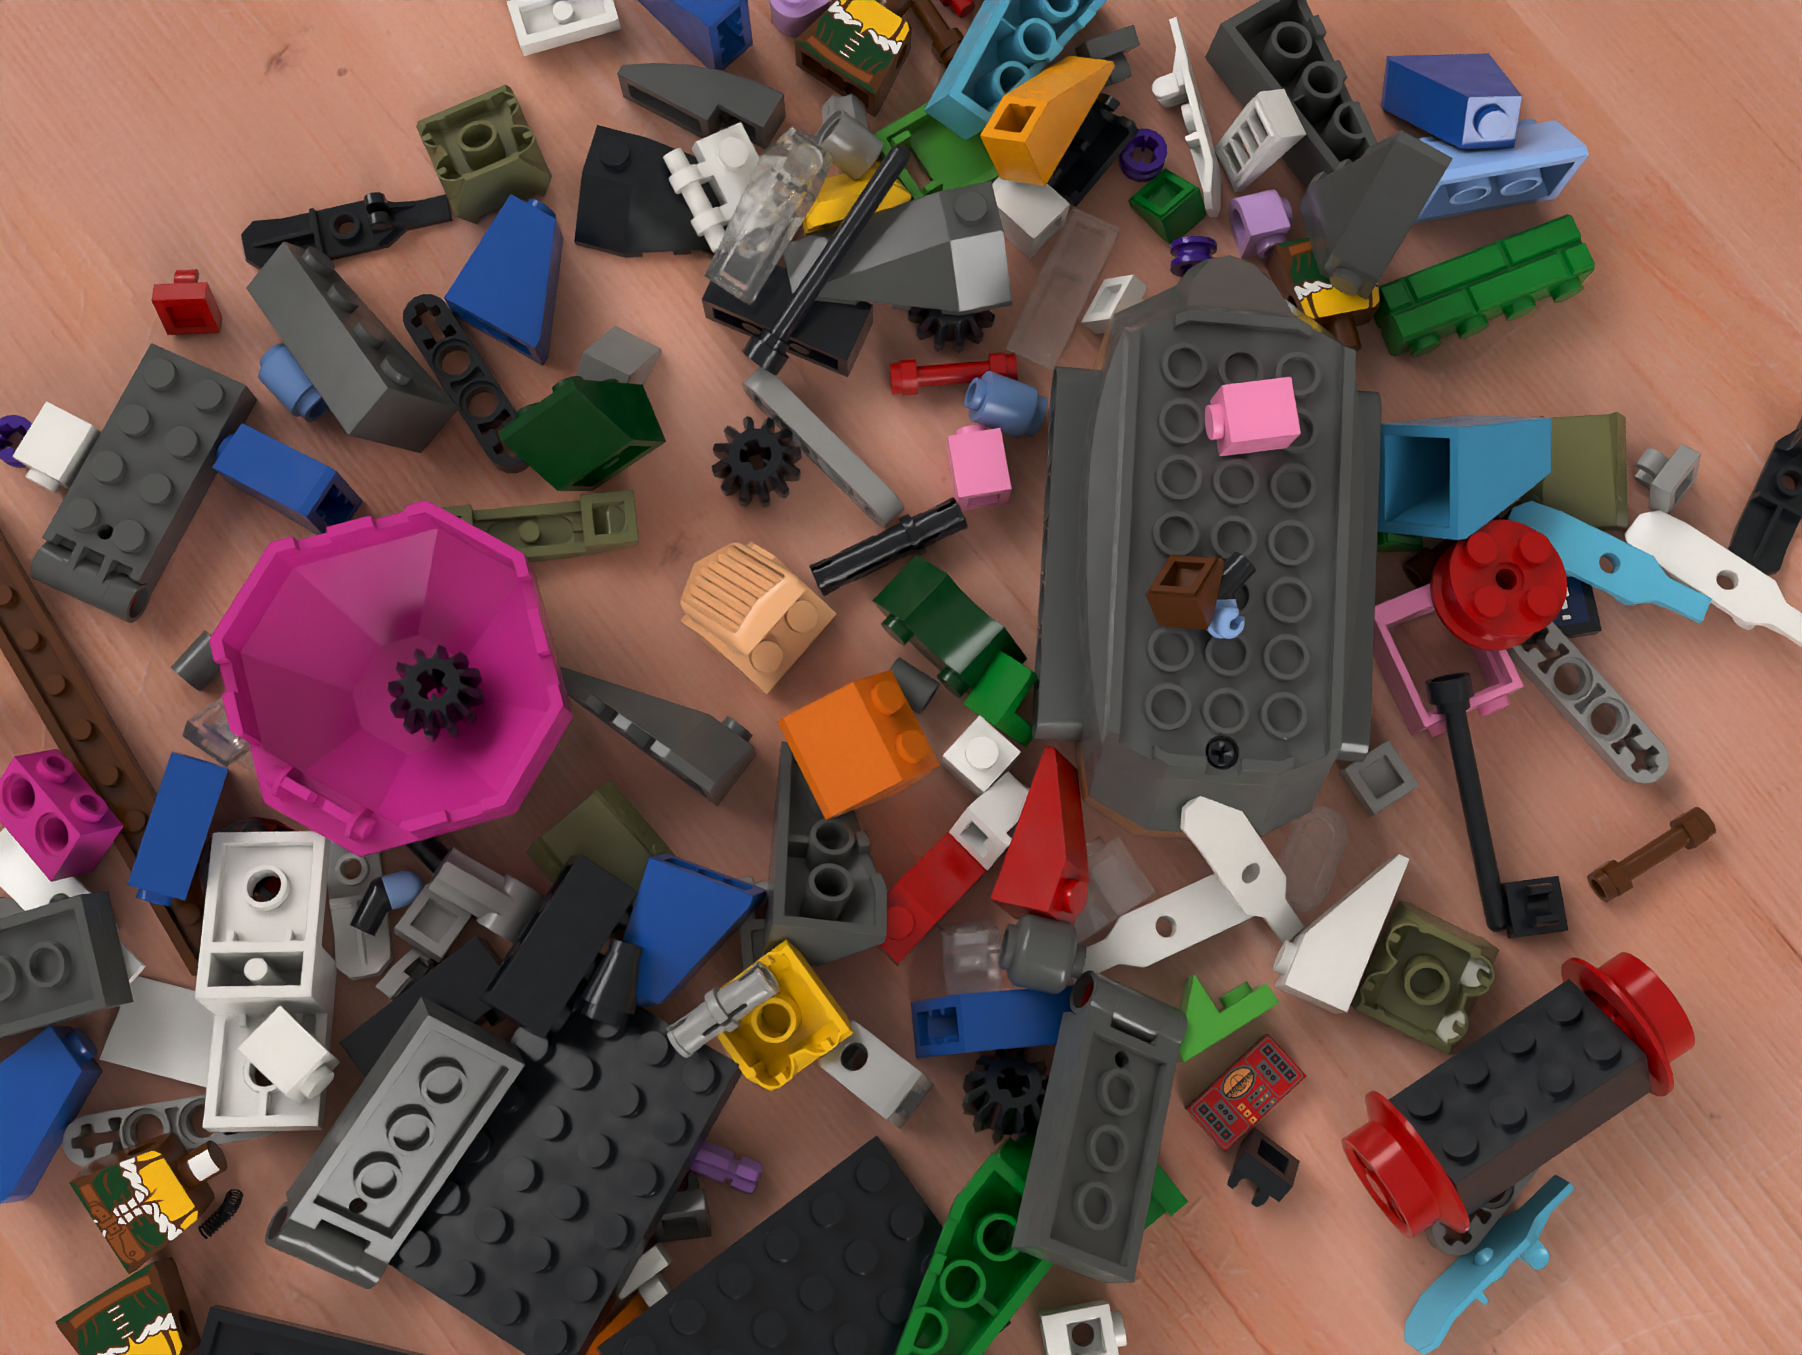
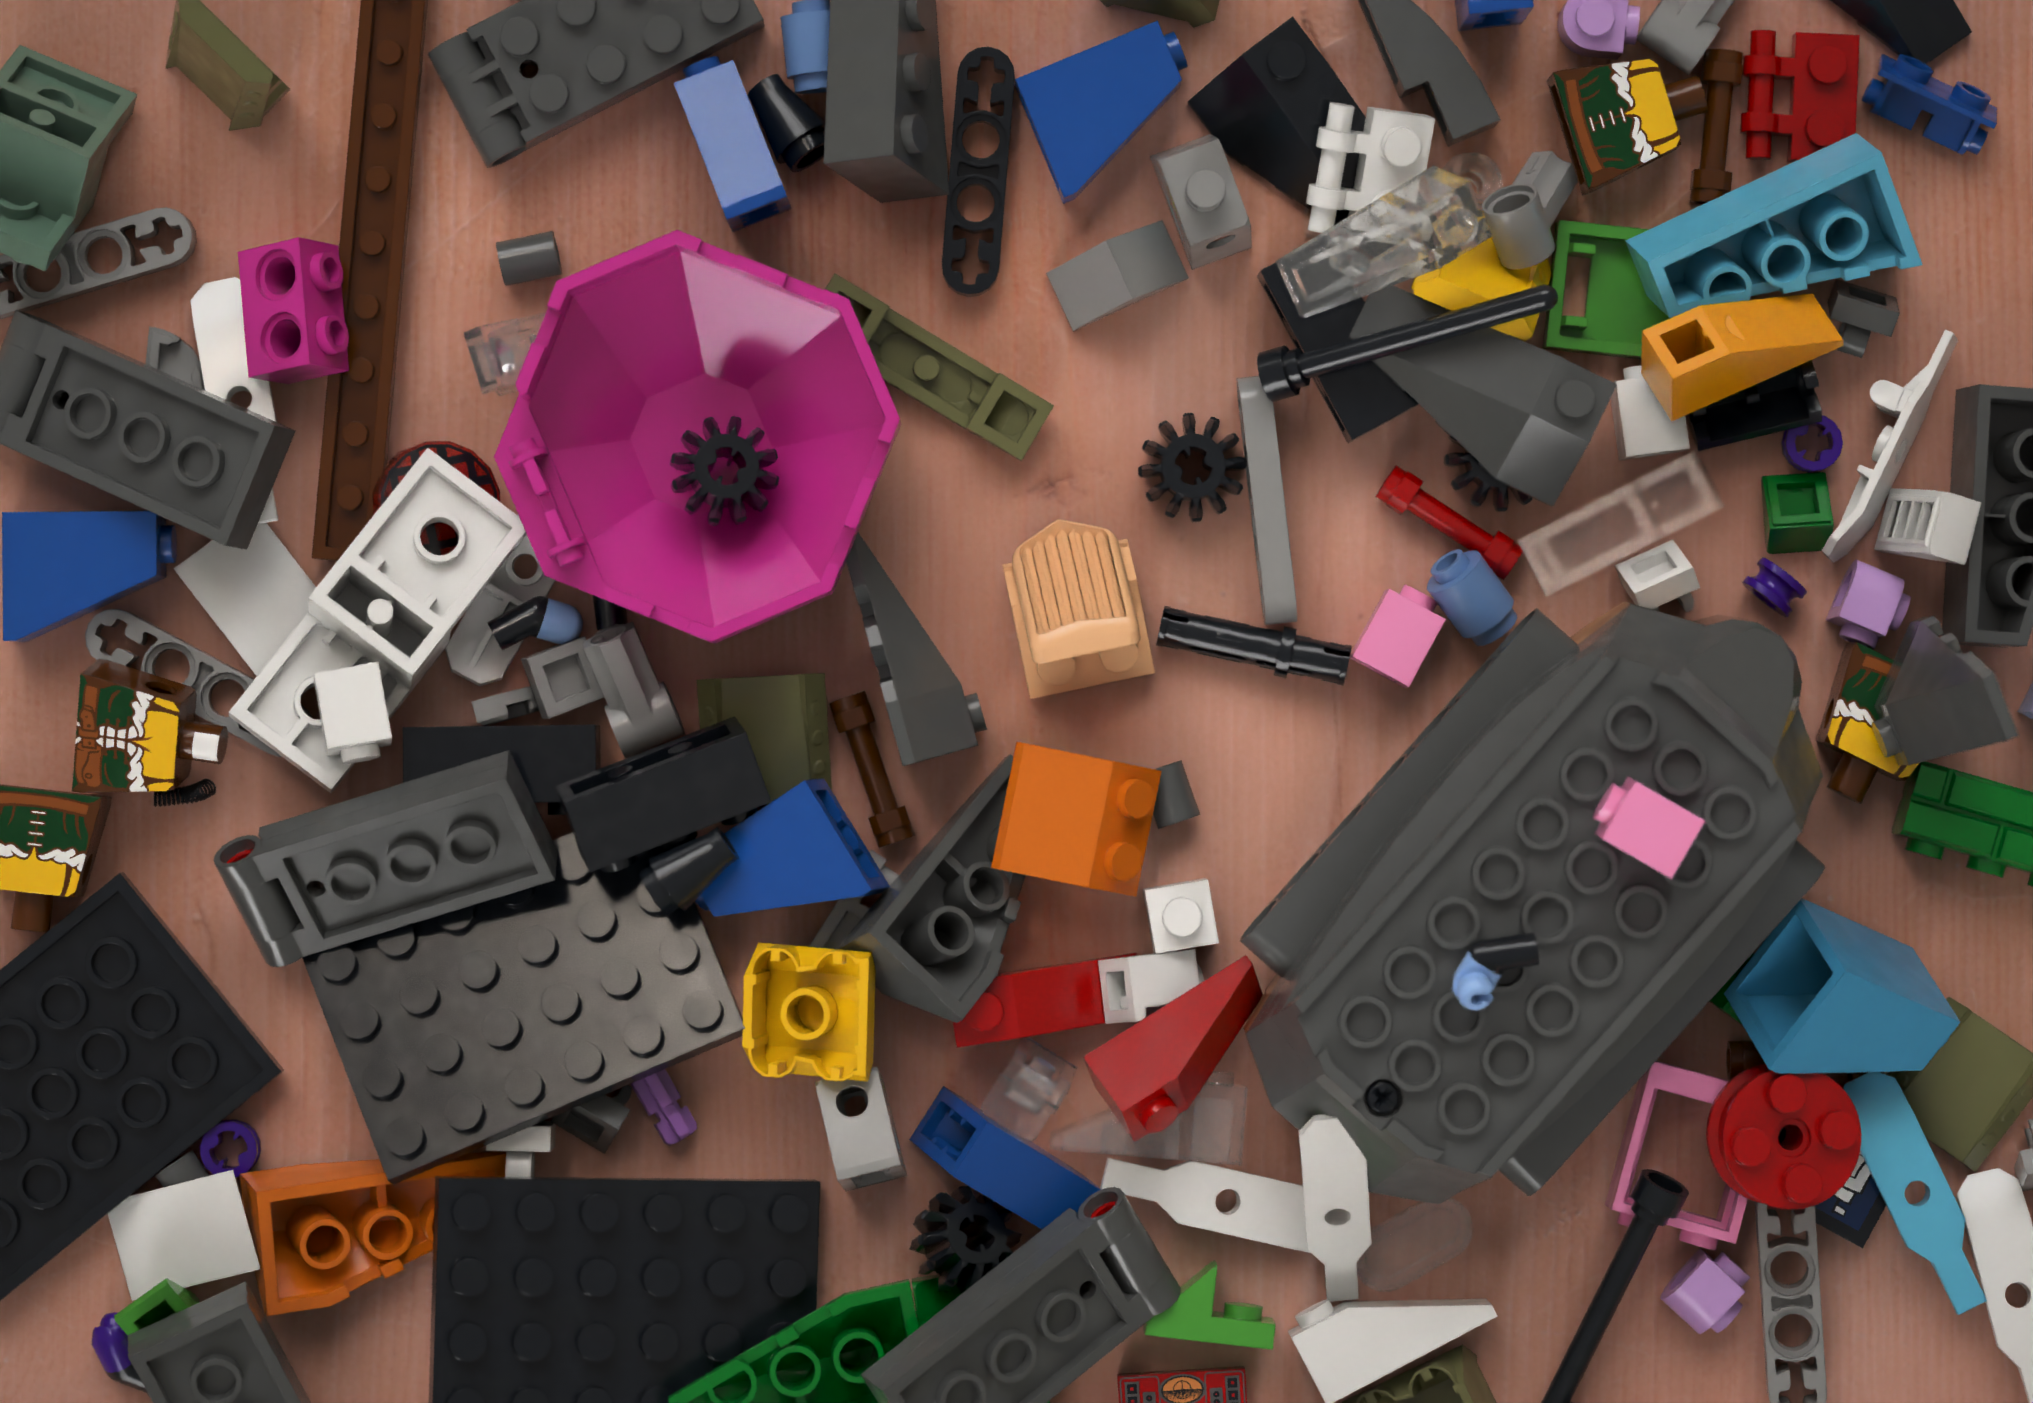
camera: 40 degrees right, 10 degrees up
blue slope [127,751,228,906] -> none
dark green slope [498,376,666,491] -> none
light grey pin [666,961,780,1058] -> none
dark green brick [872,555,1027,698] -> none
green panel [963,650,1038,748] -> none
dark grey head [999,914,1086,994] -> none
reddish brown slope [1145,555,1224,630] -> none
light grey plate [1339,740,1419,817] -> none
none -> black cone [747,74,825,172]
none -> reddish brown bar [829,691,915,848]
none -> light grey torso [1150,134,1252,270]
none -> lavender plate [1660,1248,1750,1334]

